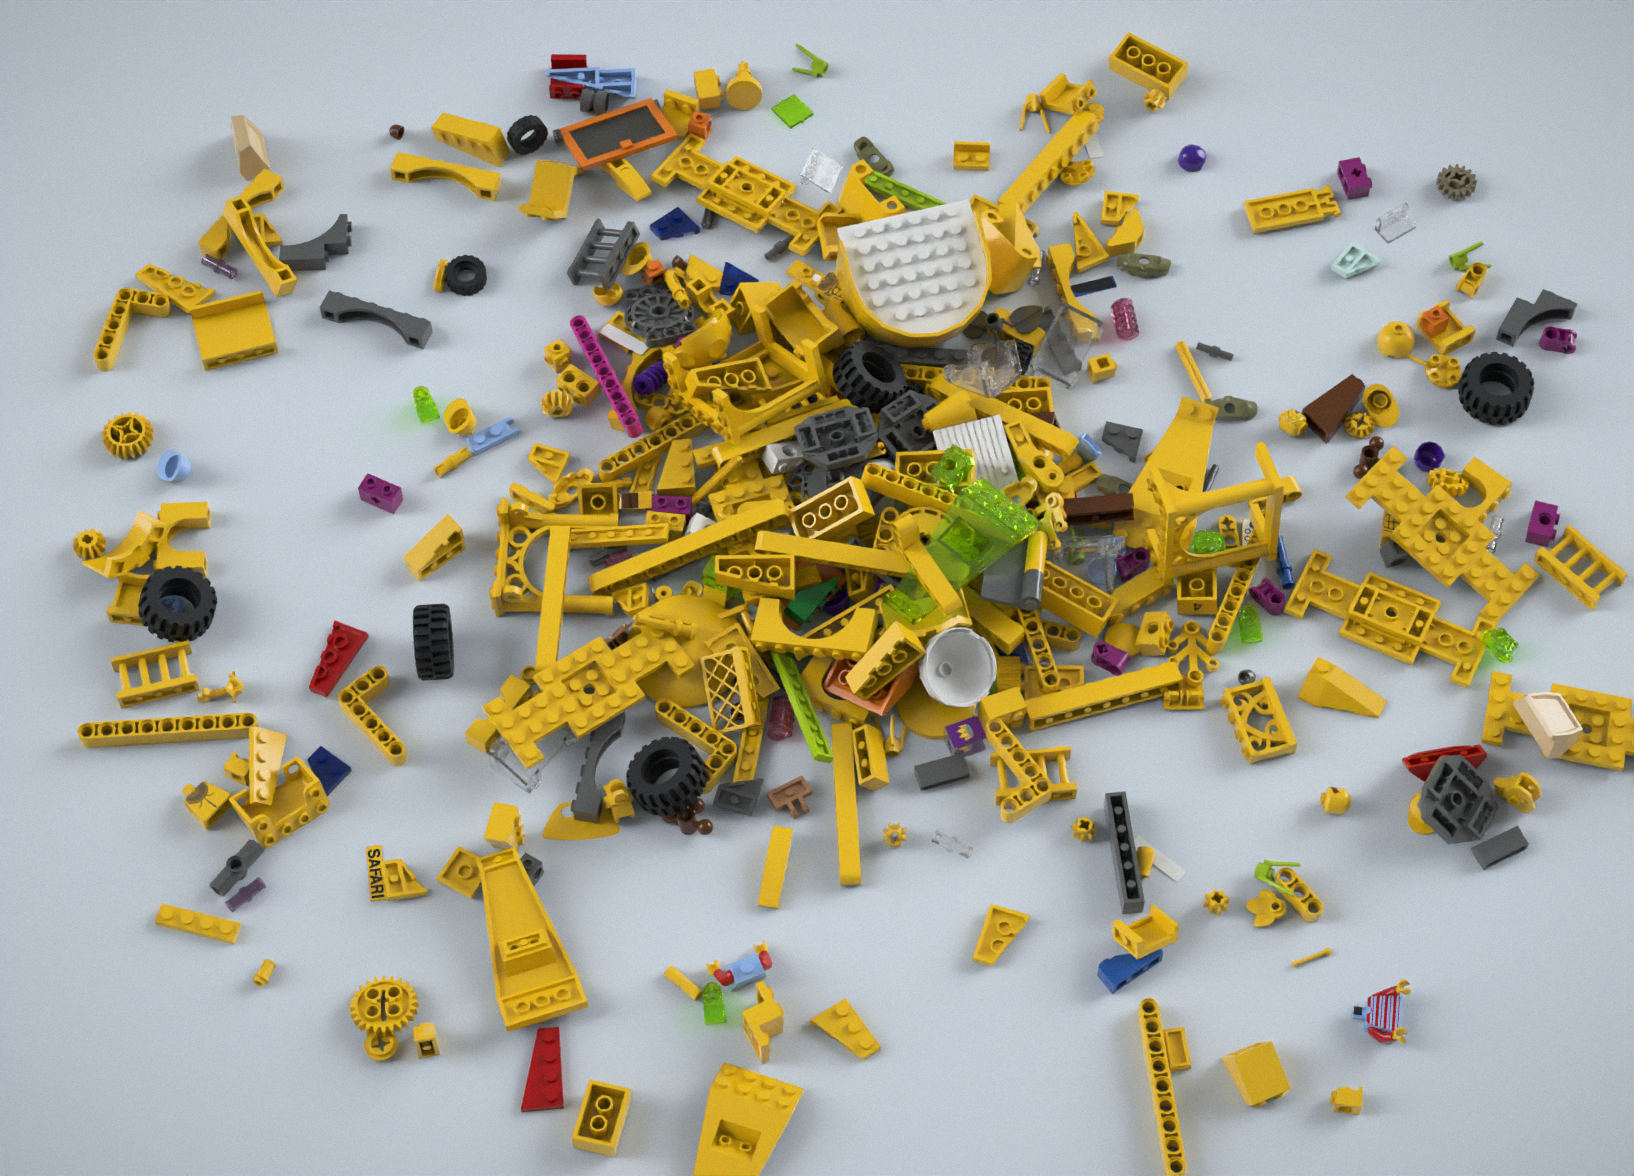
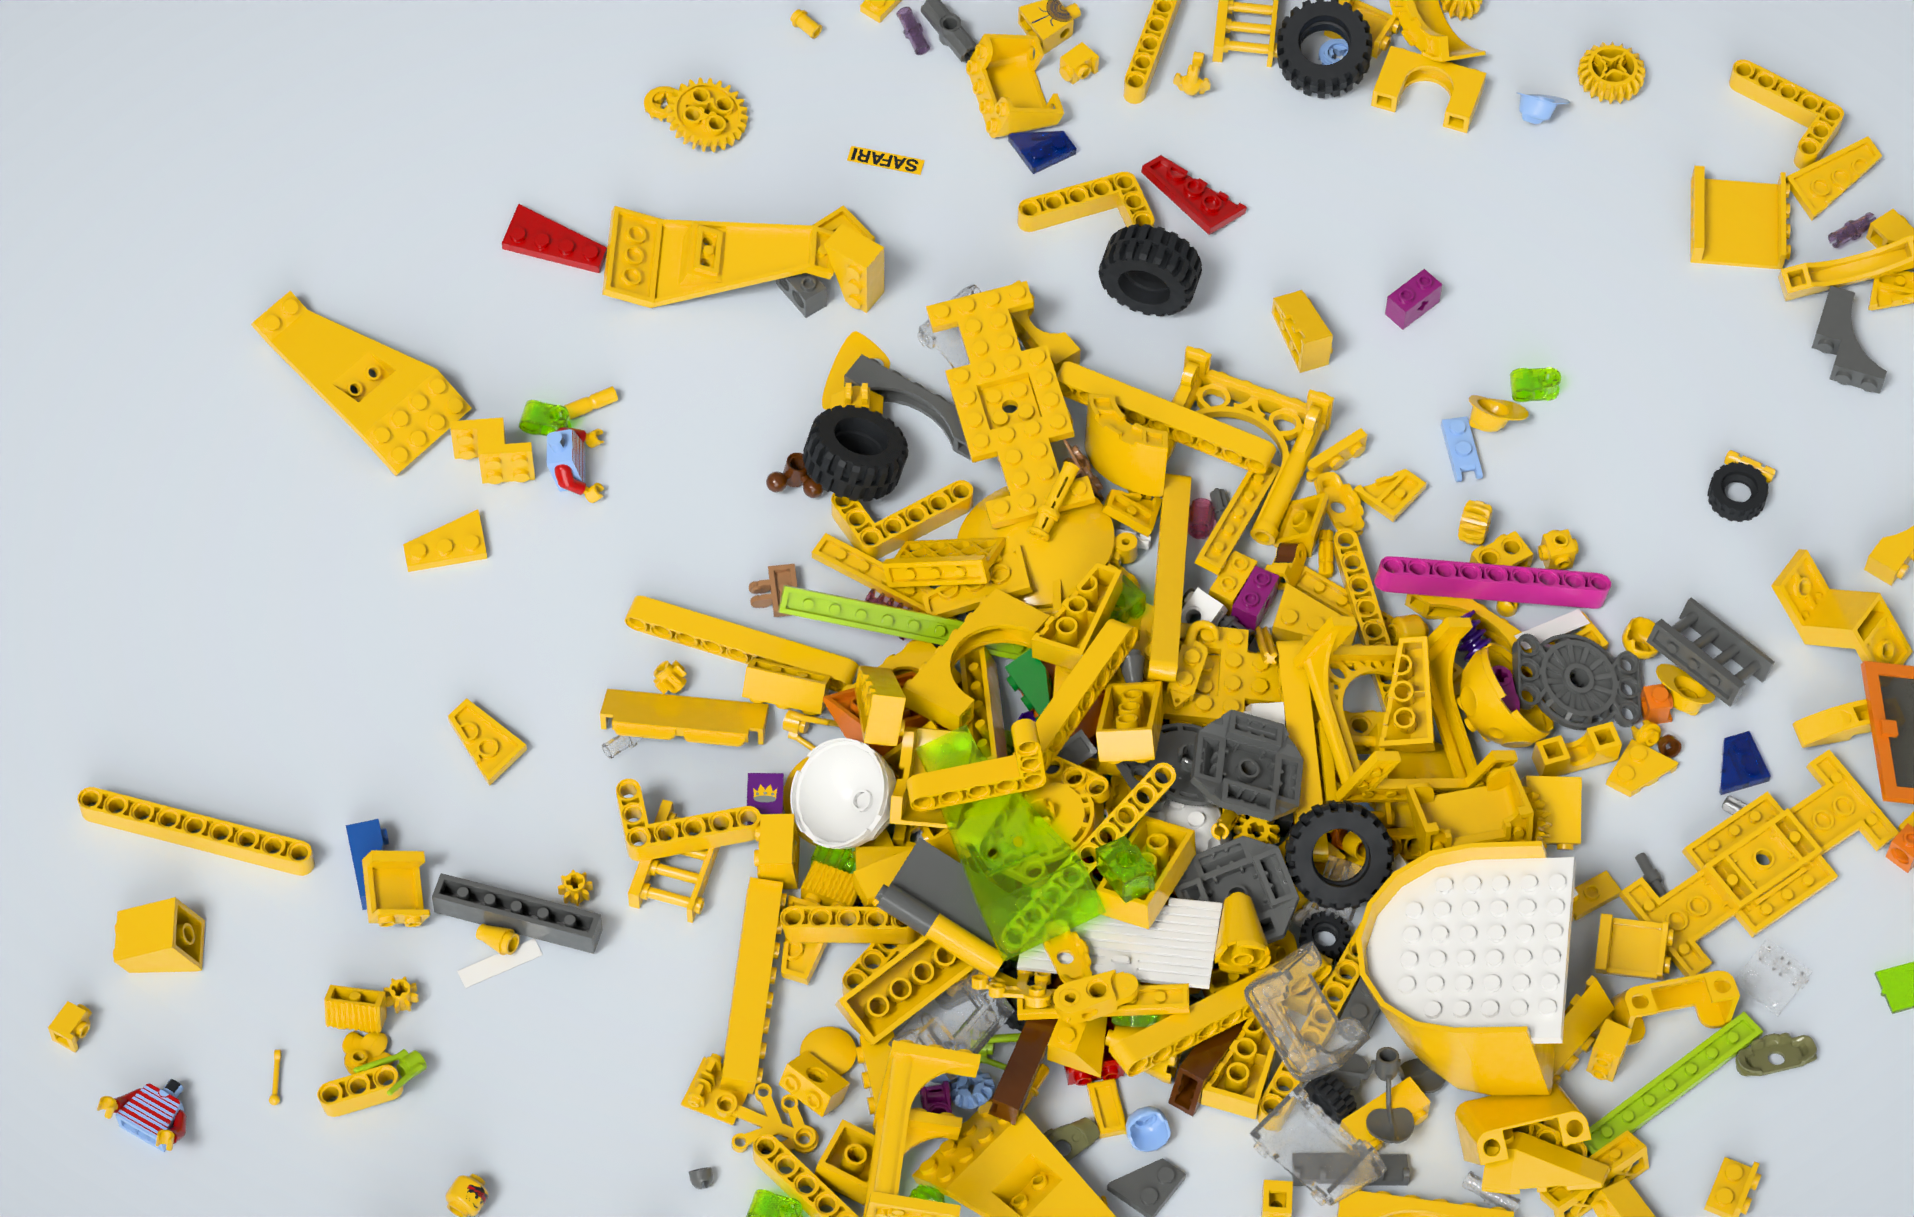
camera: 110 degrees right, 0 degrees up
yellow wing [249,726,287,808] -> none
dark grey arch [320,290,433,349] -> none
yellow wing [380,859,427,901] -> none
yellow slope [413,1023,440,1059] -> none
yellow pin [433,447,472,477] -> none
yellow brick [572,1079,632,1157] -> none
yellow pin [663,270,691,309] -> none
dark grey wing [713,778,764,817] -> none
clear blue wing [719,262,759,296] -> none
yellow slope [758,826,793,909] -> none
dark grey piece [914,753,970,791] -> none
yellow cone [1057,451,1083,475] -> none
magenta piece [1091,641,1131,676] -> none
yellow tile [1163,1027,1191,1071] -> none
yellow fence [1221,677,1297,765] -> none
none -> yellow brick [324,985,387,1034]
none -> yellow slope [600,689,769,747]
none -> yellow panel [1085,394,1168,497]

